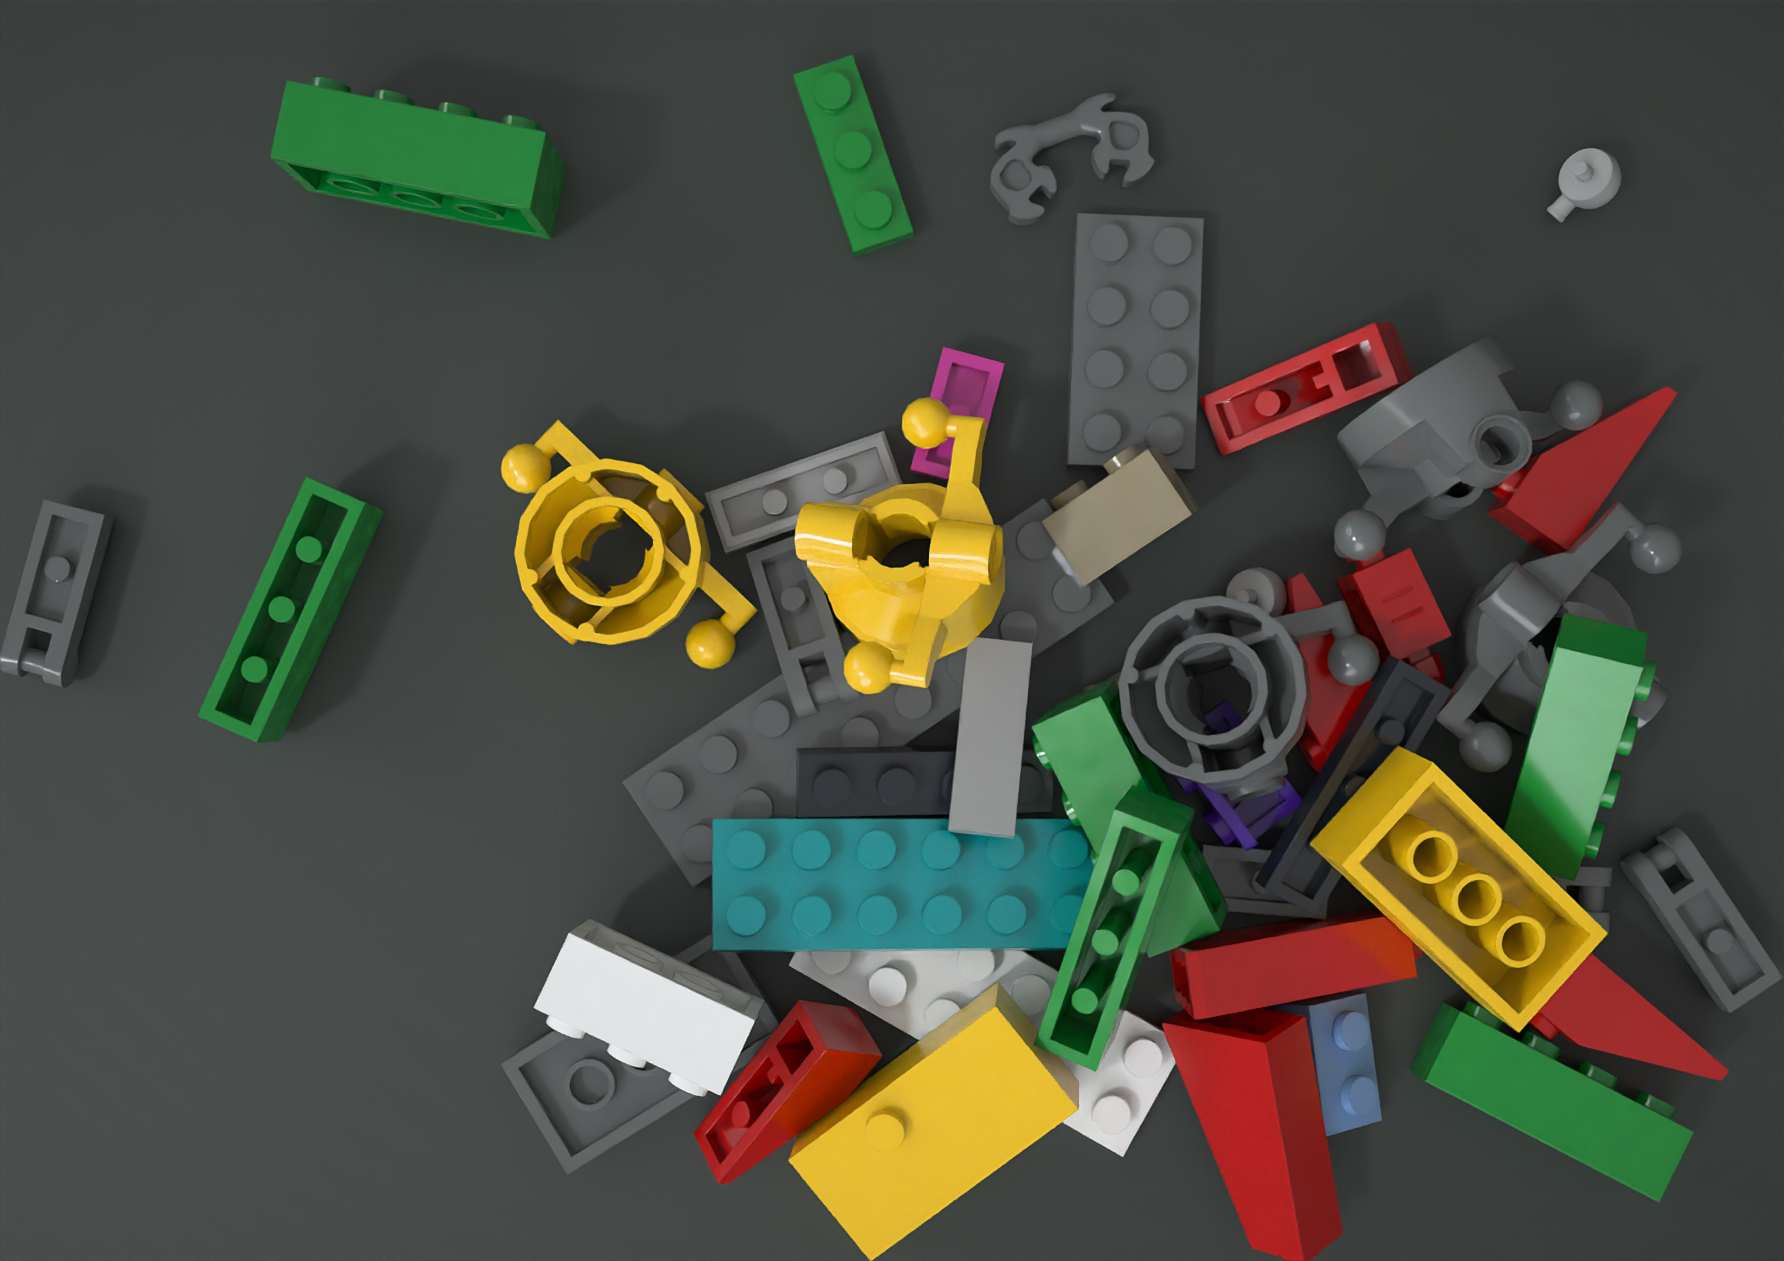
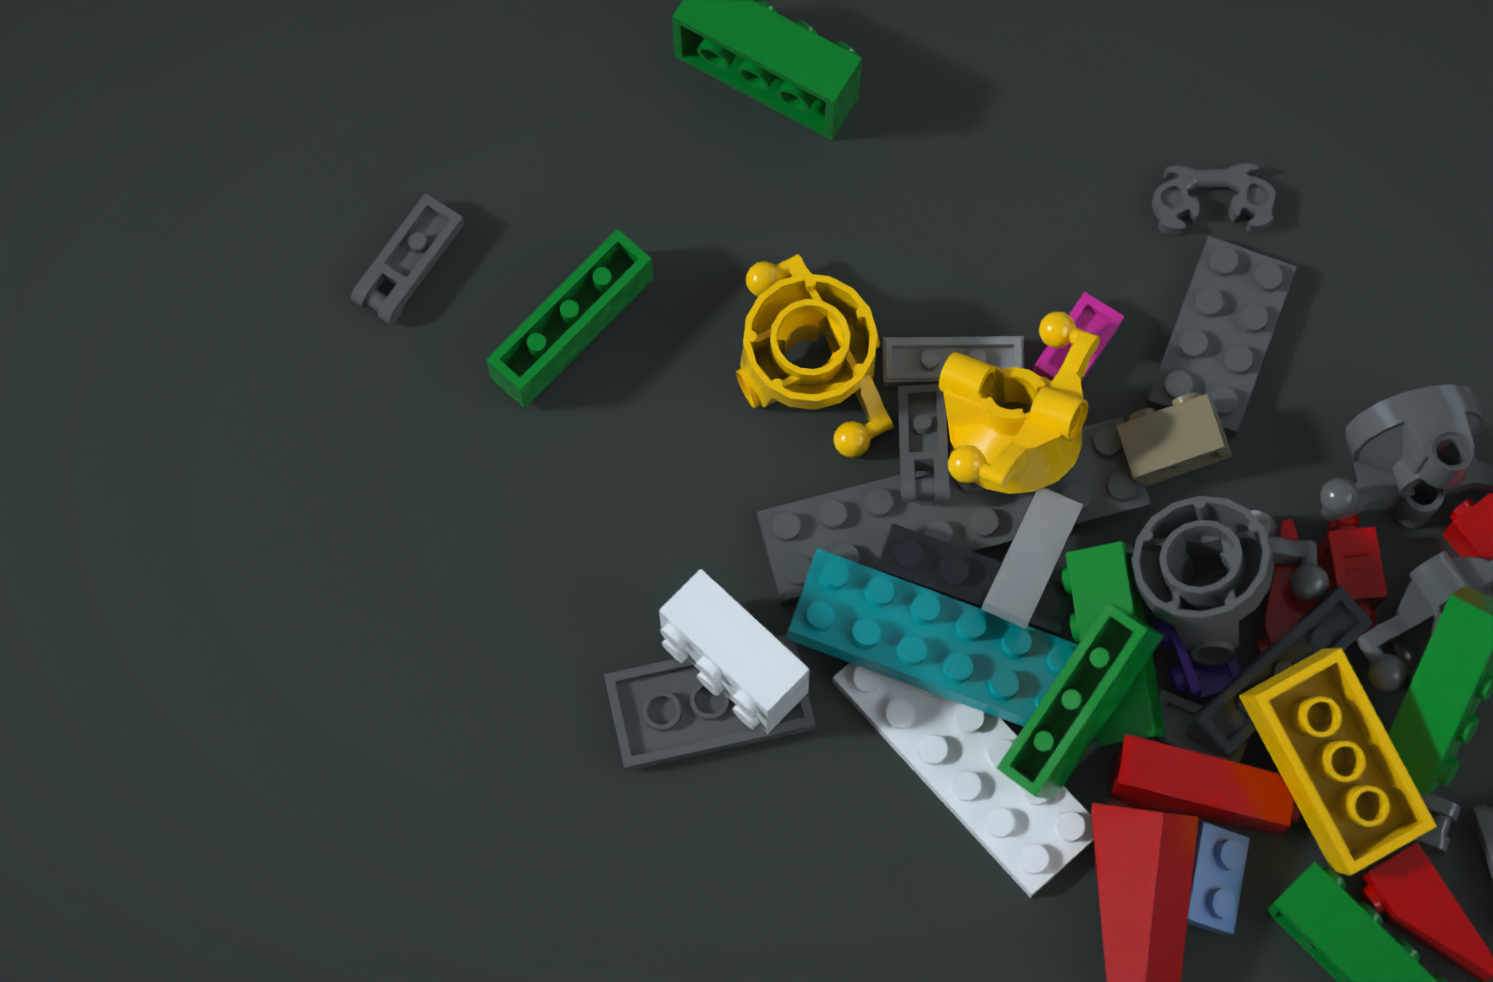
camera: 20 degrees right, 15 degrees down
red slope [693,1000,883,1184] -> none
yellow brick [788,982,1079,1261] -> none
green plate [793,55,913,257] -> none
red slope [1199,322,1414,456] -> none

